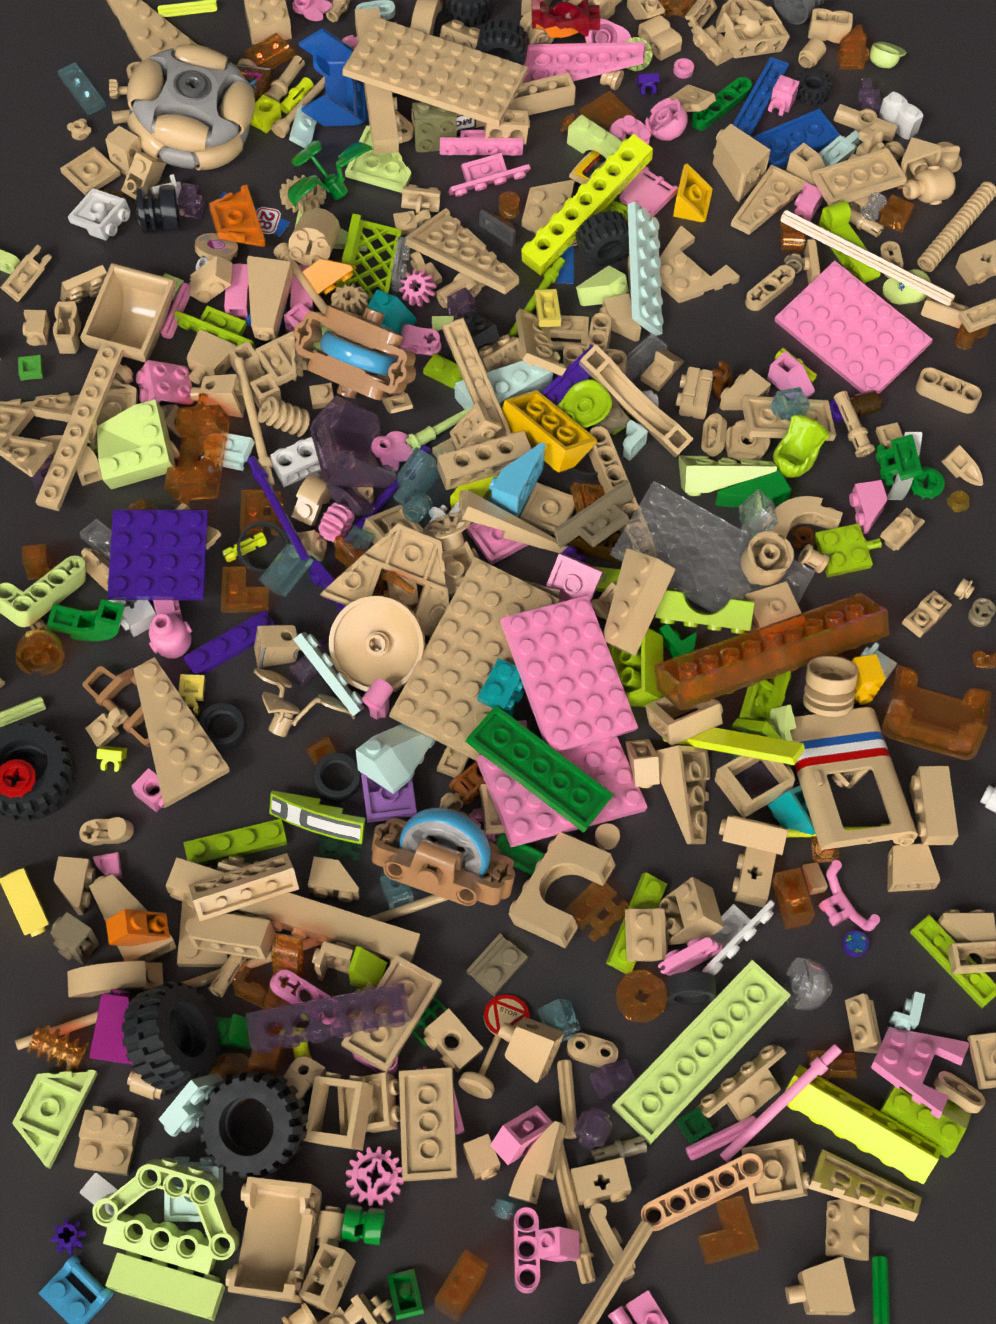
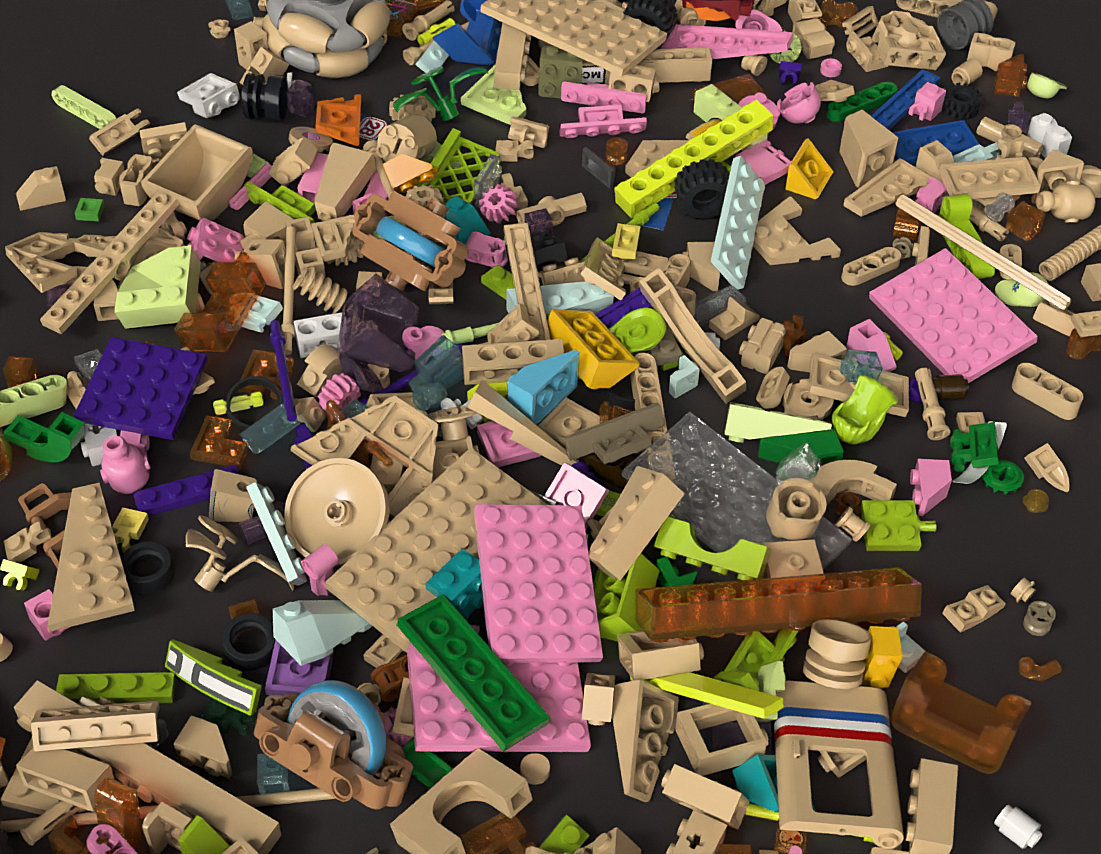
camera: 15 degrees right, 15 degrees down
tan plate [60,147,121,196] -> none
neon yellow brick [250,94,282,133] -> none
tan wing [405,208,519,294] -> none
yellowish green slope [576,266,629,306] -> none
tan hips [880,508,925,551] -> none

